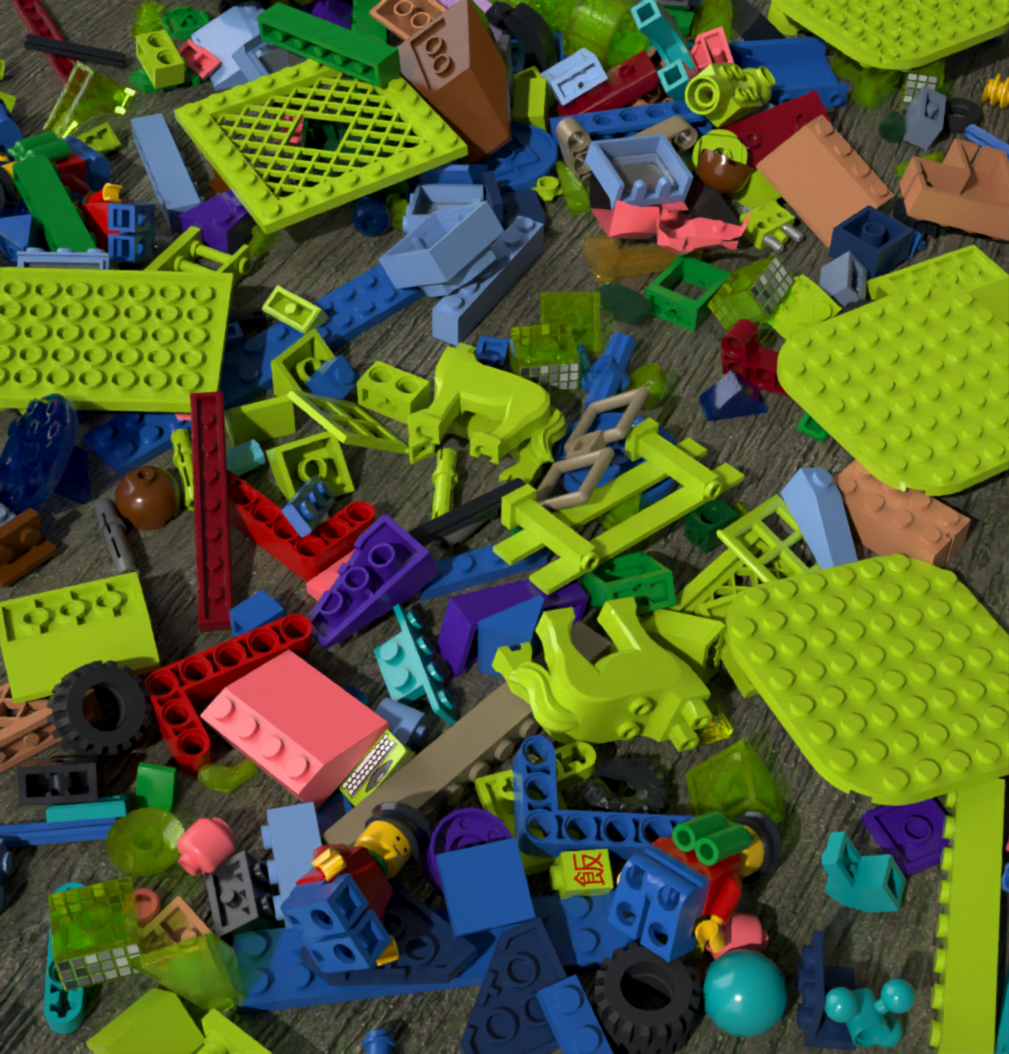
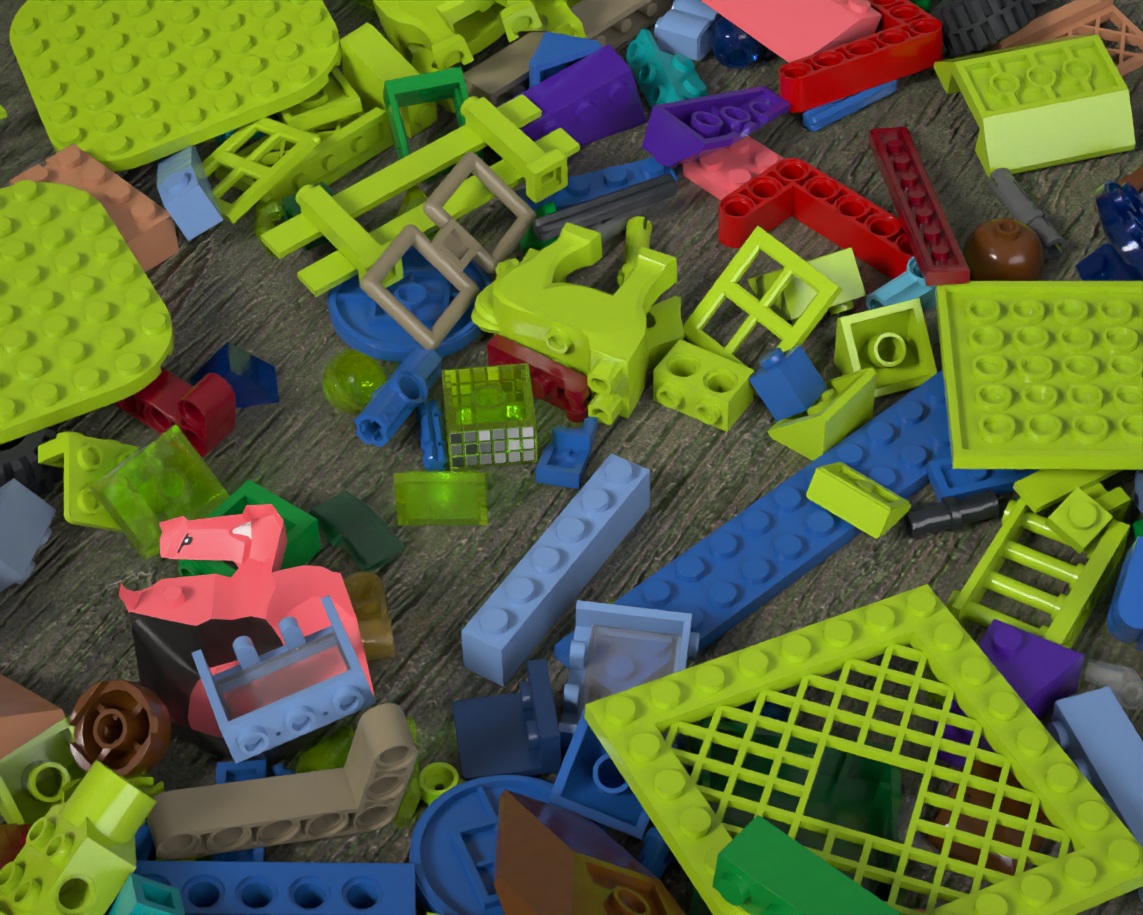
camera: 175 degrees left, 0 degrees up
blue brick [229,589,287,637] -> none
blue plate [281,475,336,538] -> none
medium blue container [378,201,504,297] -> none
lime piece [739,199,804,253] -> none

